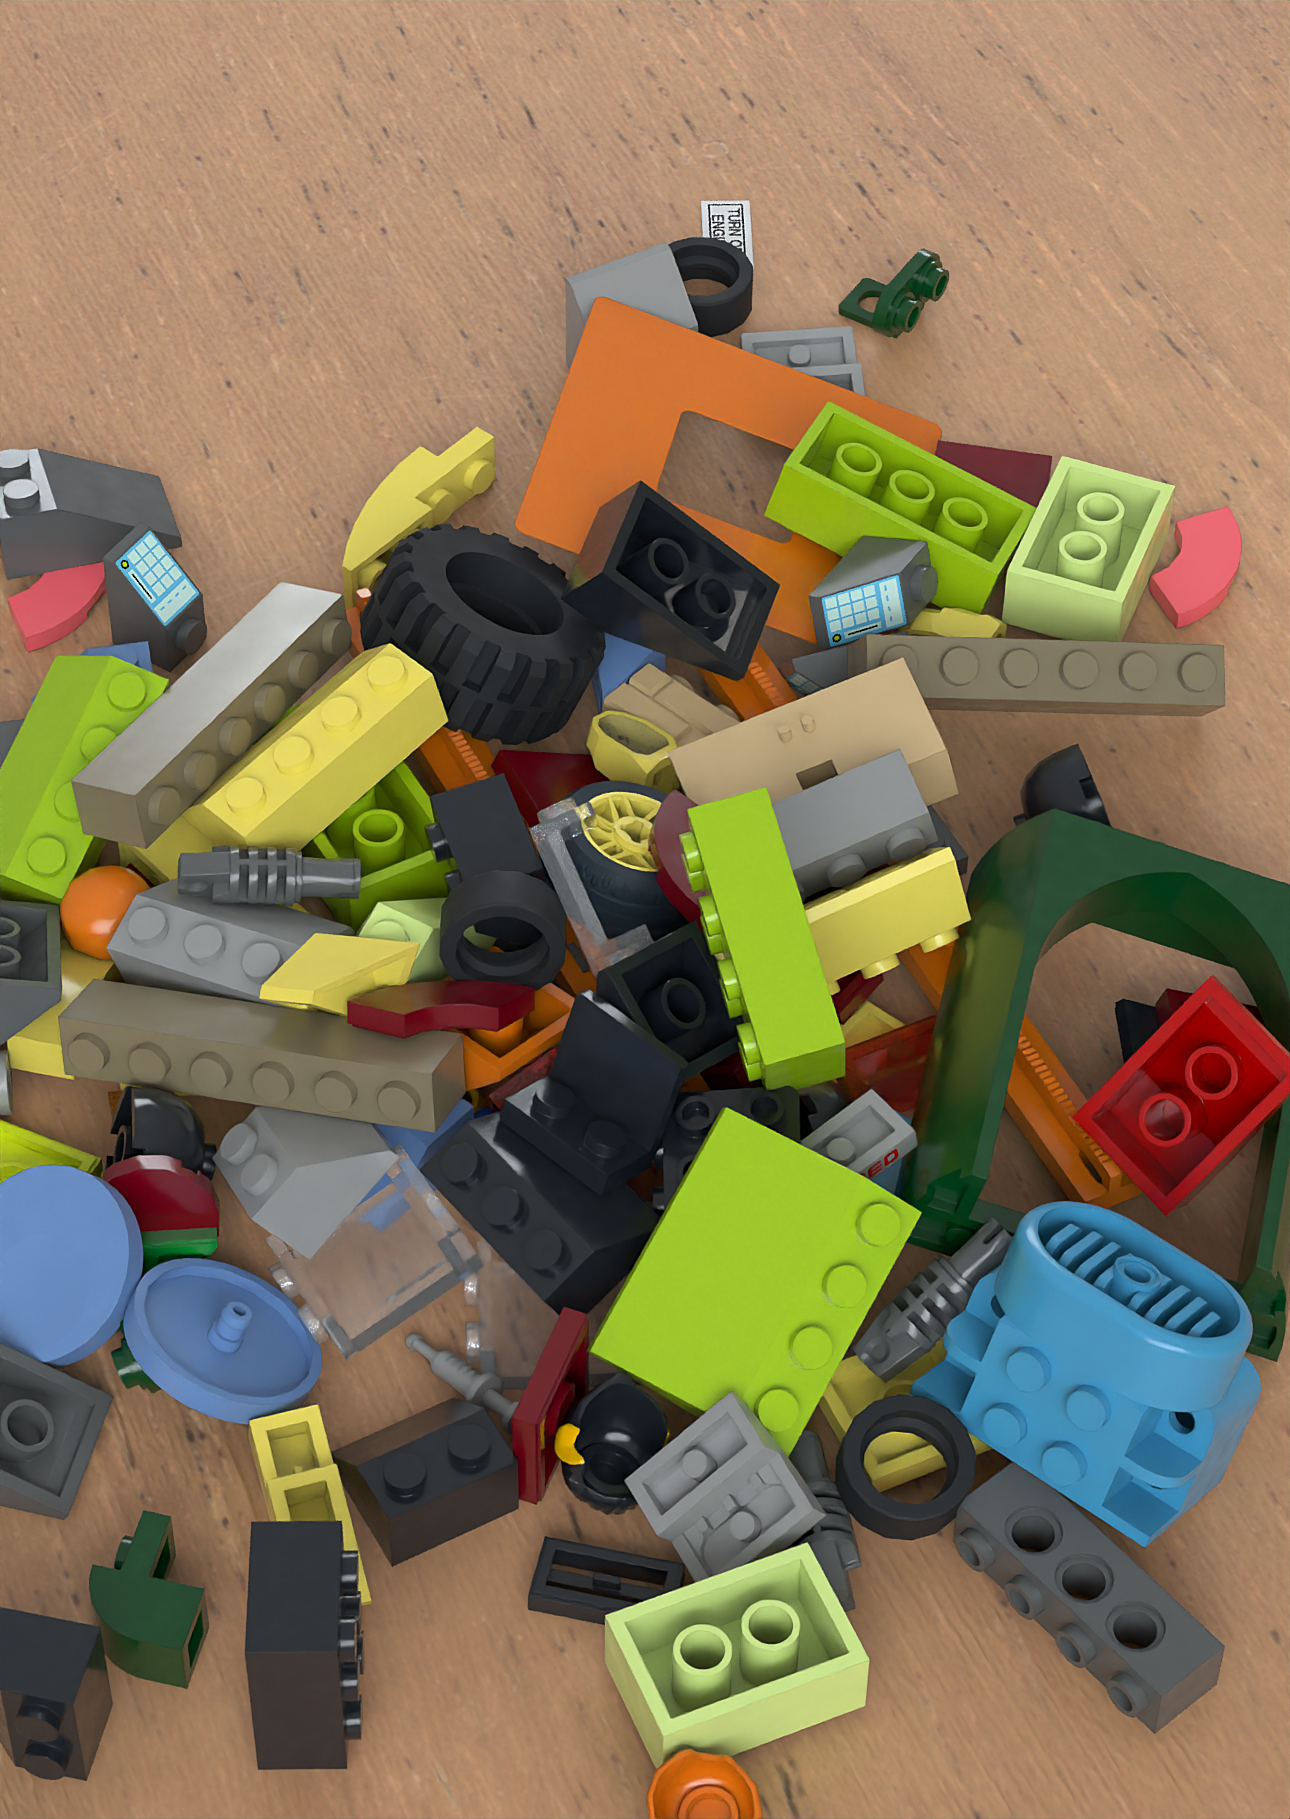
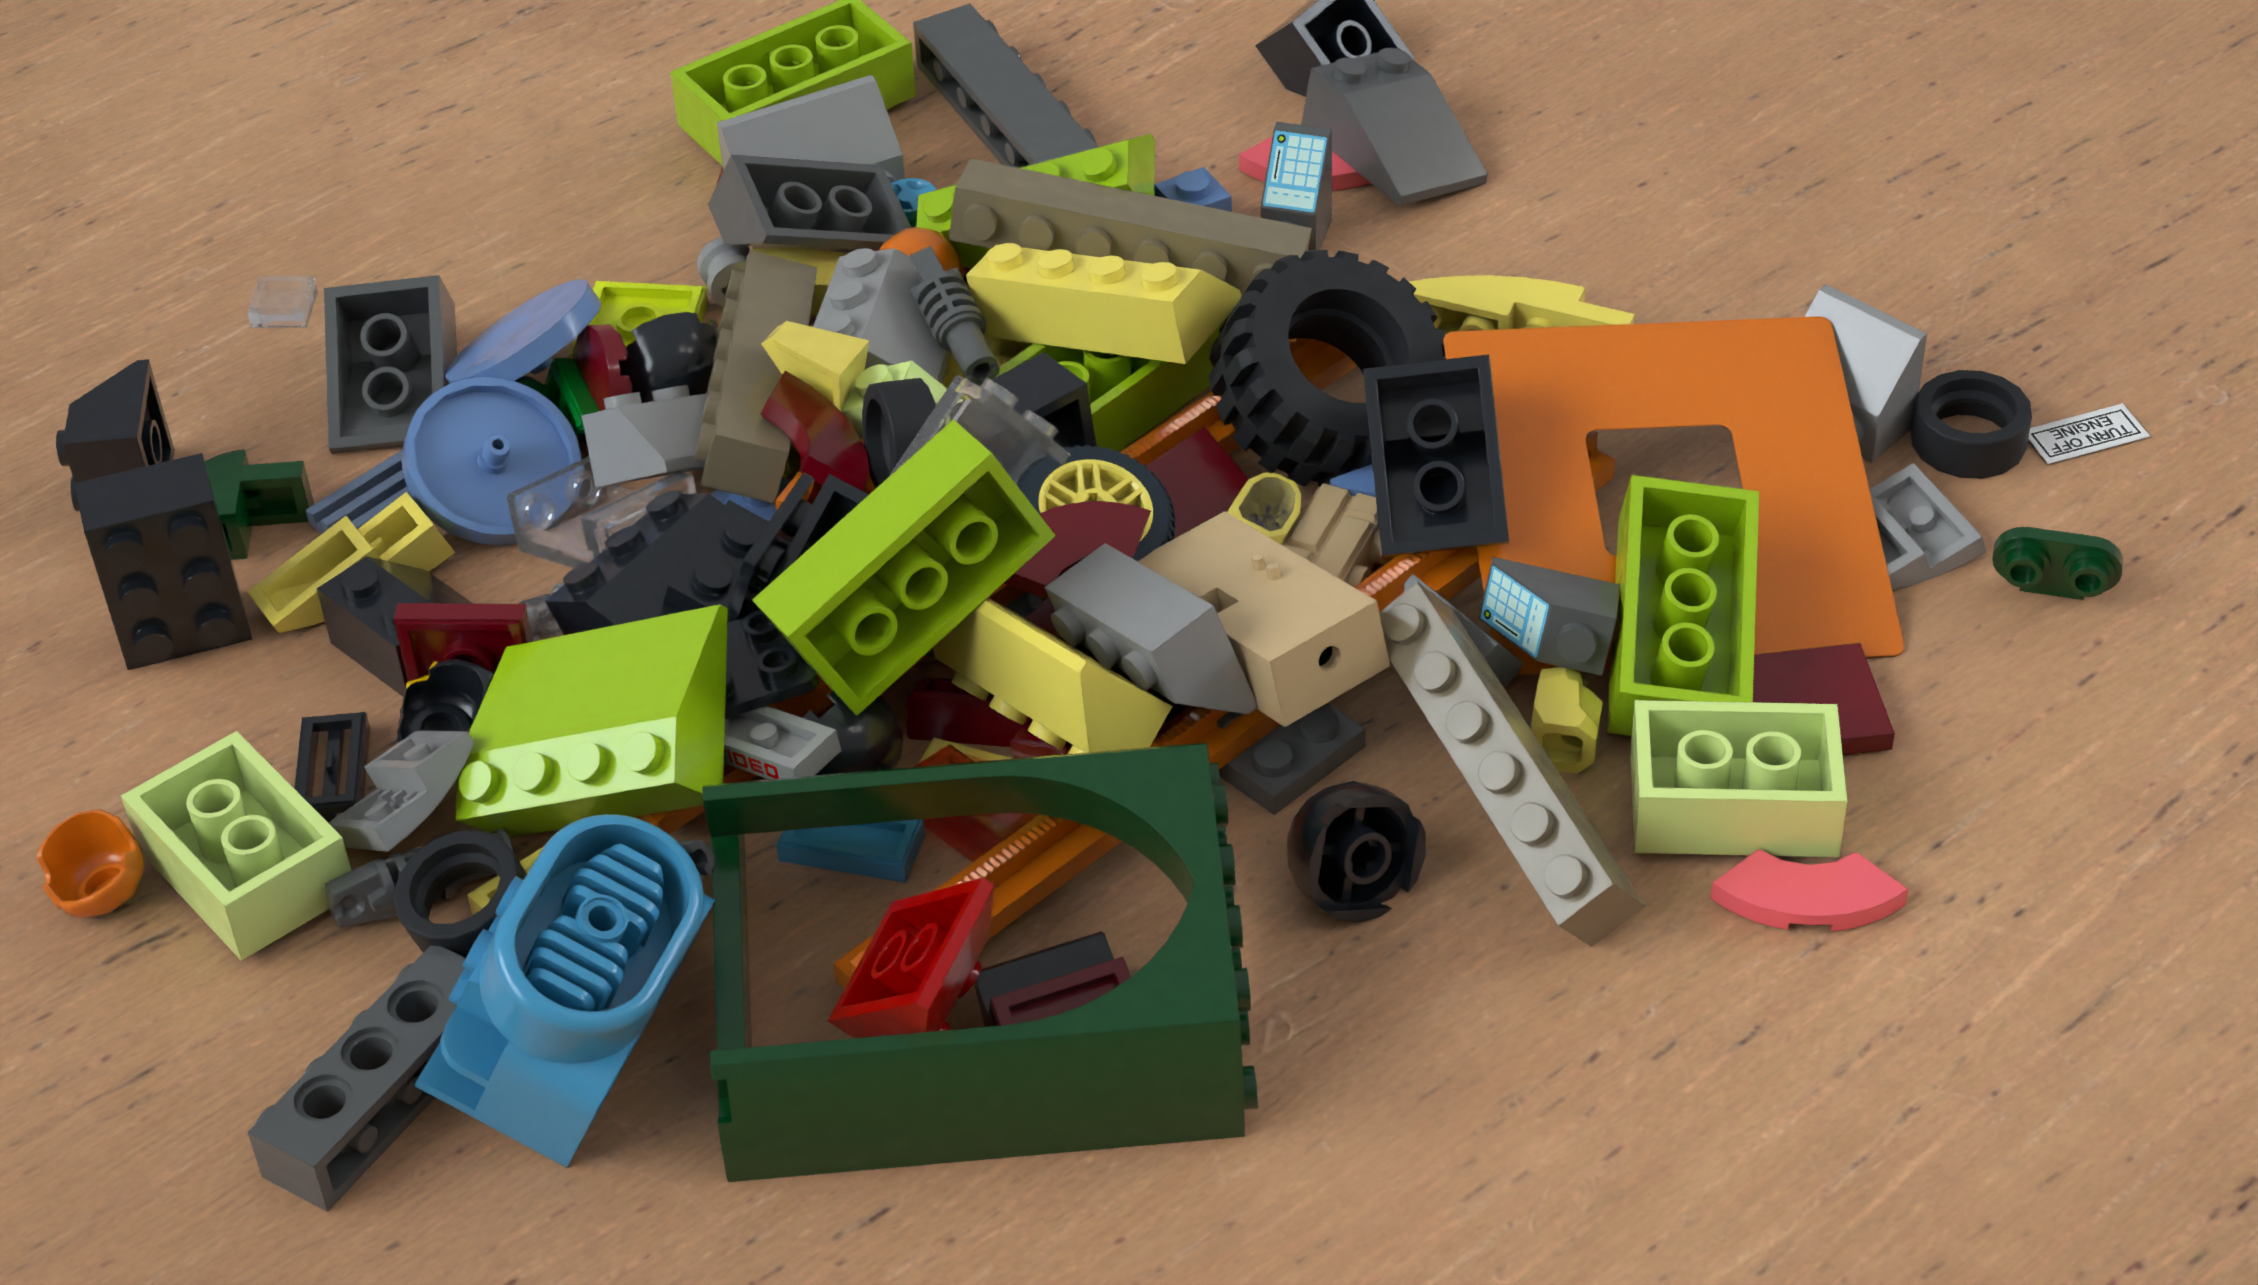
camera: 75 degrees right, 5 degrees down
none -> sand blue tile [306,450,414,534]

